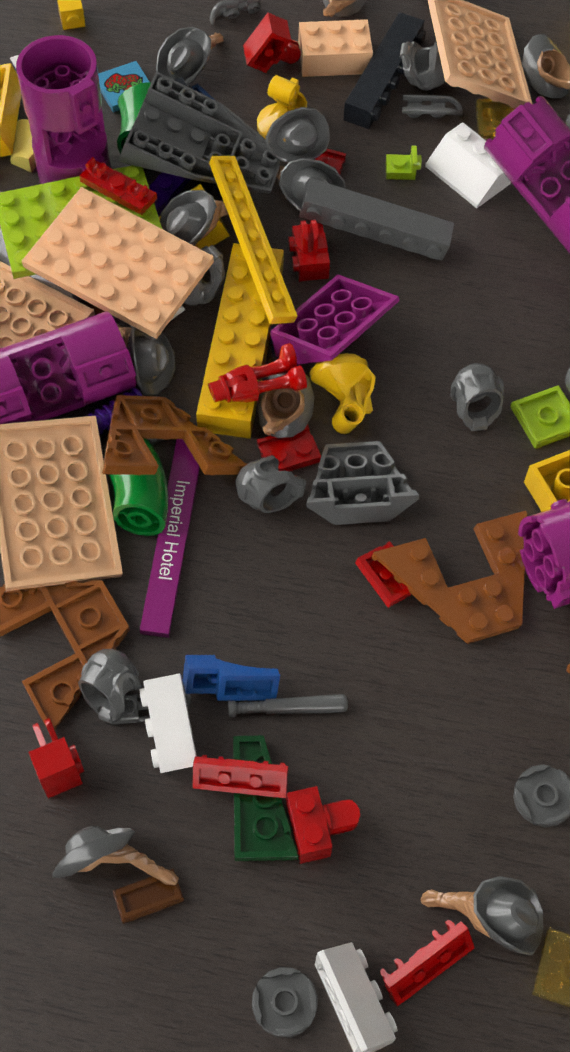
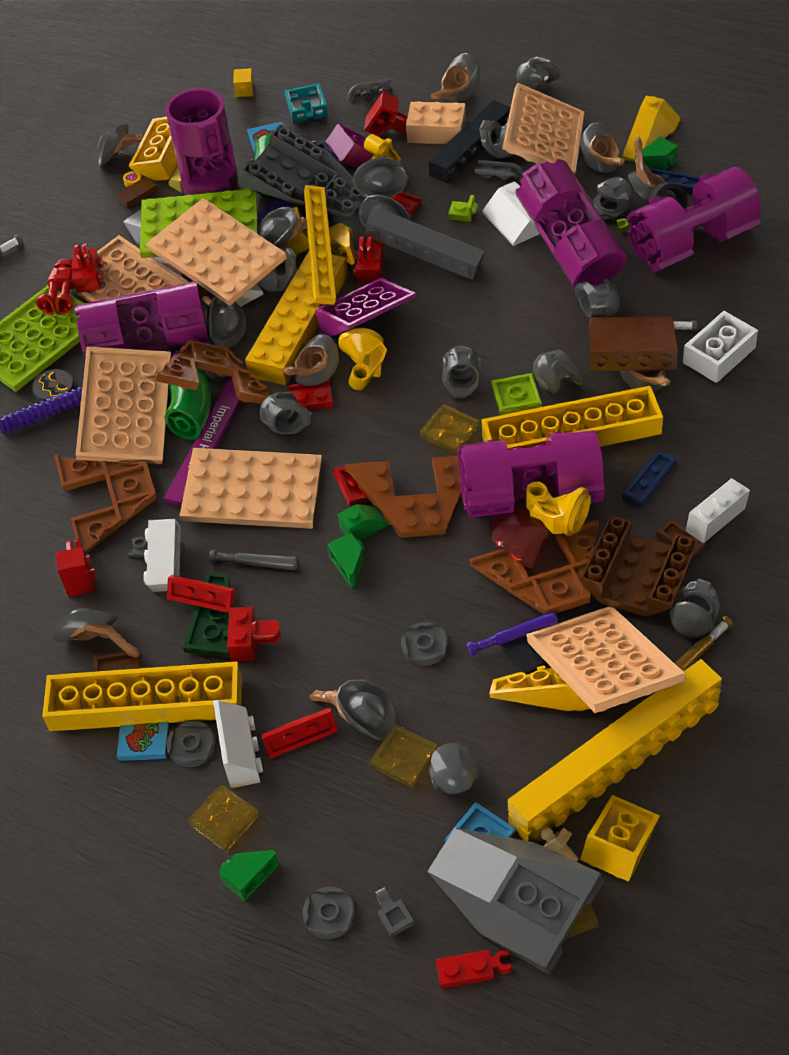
camera: 20 degrees right, 10 degrees down
dark grey helmet [78,649,142,725] -> none
red plate [79,157,157,215] -> none
dark grey hat [156,27,223,86] -> none
blue slope [182,655,280,701] -> none
red piece [208,343,307,403] -> none
dark grey wedge [306,441,419,525] -> none
none -> yellow brick [42,662,242,731]
none -> dark azure tile [117,722,170,761]
none -> light nougat plate [180,448,322,529]
none -> teal piece [285,83,328,124]
none -> magenta slope [326,124,373,168]
none -> green slope [327,533,365,588]
none -> yellow slope [329,223,355,265]
none -> green slope [337,504,390,540]
none -> clear yellow plate [419,404,479,454]

